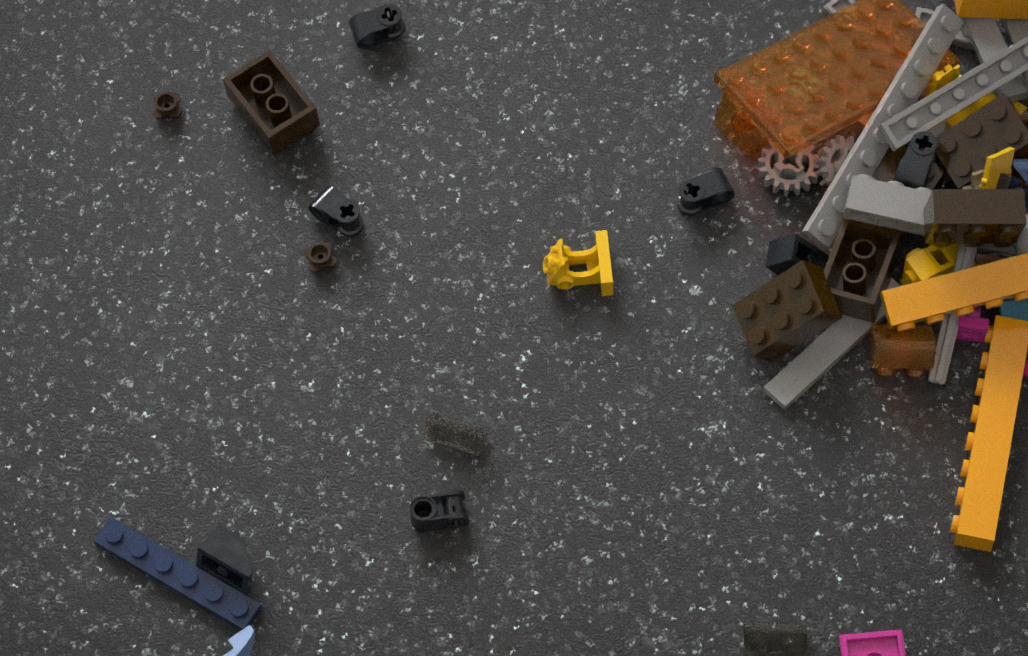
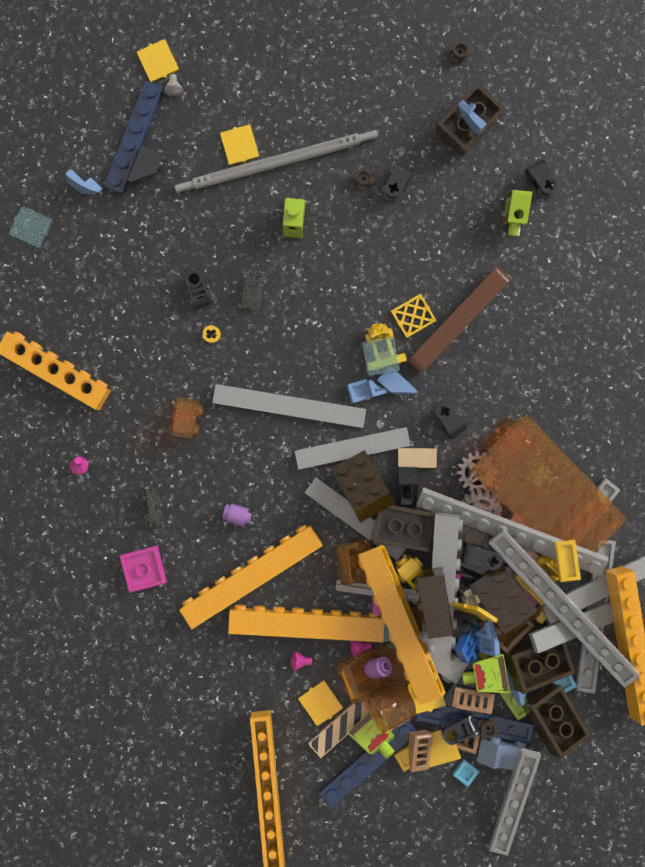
camera: 70 degrees right, 25 degrees up
none -> yellow piece [137,39,179,83]
none -> light grey rock [165,74,183,97]
none -> clear orange brick [168,397,203,439]
none -> light grey axle [175,130,378,193]
none -> light orange brick [179,524,323,629]
none -> yellow bush [203,325,221,343]
none -> light grey tile [213,384,366,428]
none -> yellow piece [220,124,259,166]
none -> medium lavender brick [222,504,252,527]
none -> lime torso [283,198,306,238]
none -> light grey tile [295,427,411,470]
none -> medium blue slope [346,379,388,404]
none -> clear light blue piece [362,337,400,376]
none -> medium blue slope [377,366,418,396]
none -> yellow window [391,294,436,338]
none -> tan tile [398,448,437,468]
none -> reddish brown beam [407,266,511,374]
none -> medium blue slope [458,100,487,136]
none -> lime torso [504,190,532,236]
none -> yellow tile [554,539,581,582]

